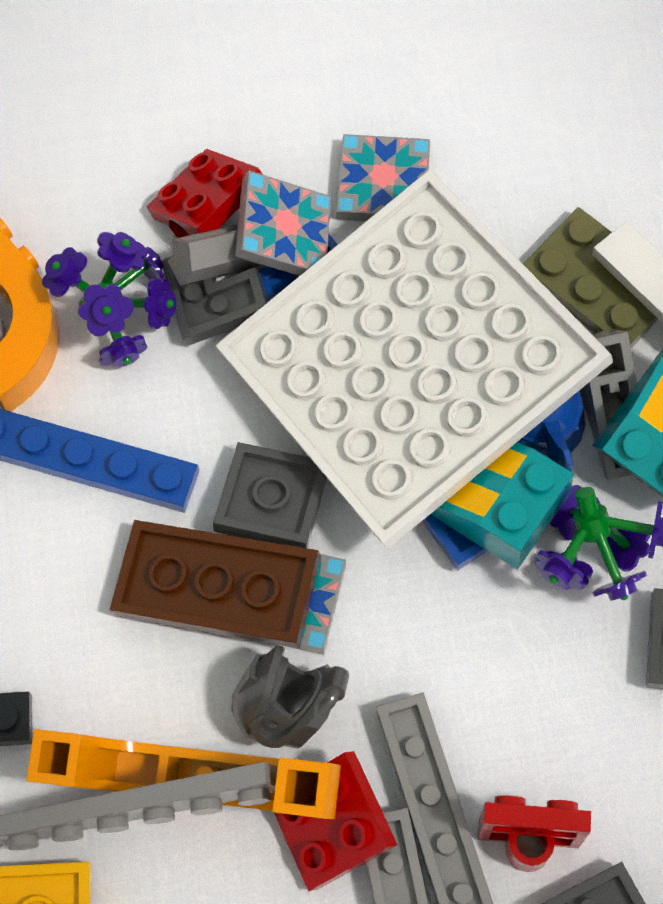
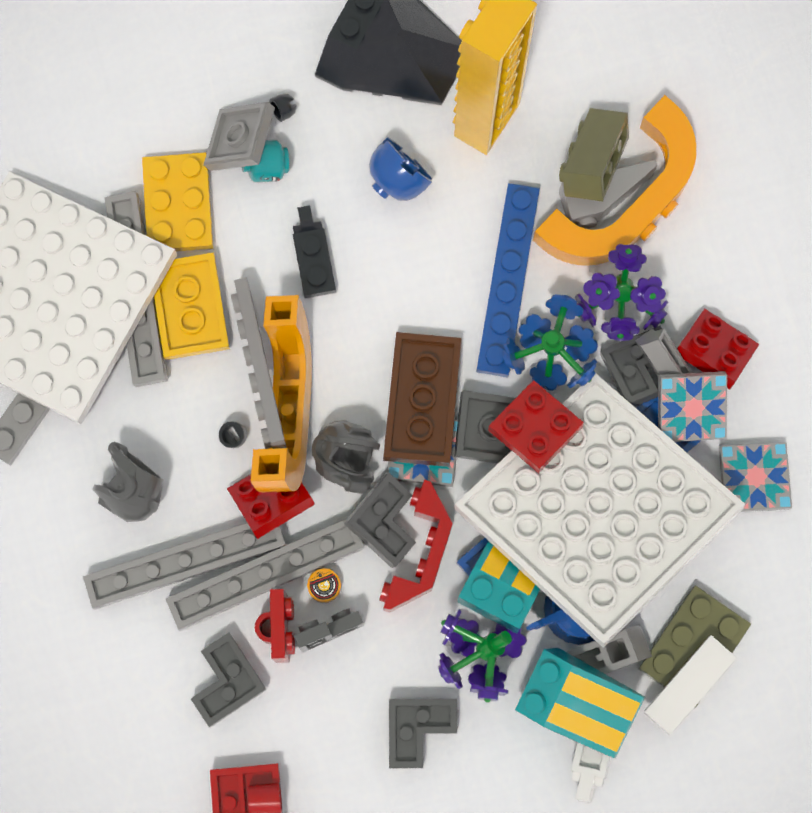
camera: 80 degrees right, 10 degrees up
none -> black hinge [219,422,247,448]
none -> dark grey plate [294,608,364,653]
none -> tile [307,568,341,603]
none -> dark grey plate [344,473,416,568]
none -> red slope [379,480,453,613]
none -> red plate [488,380,584,474]
none -> blue plant [503,294,598,391]

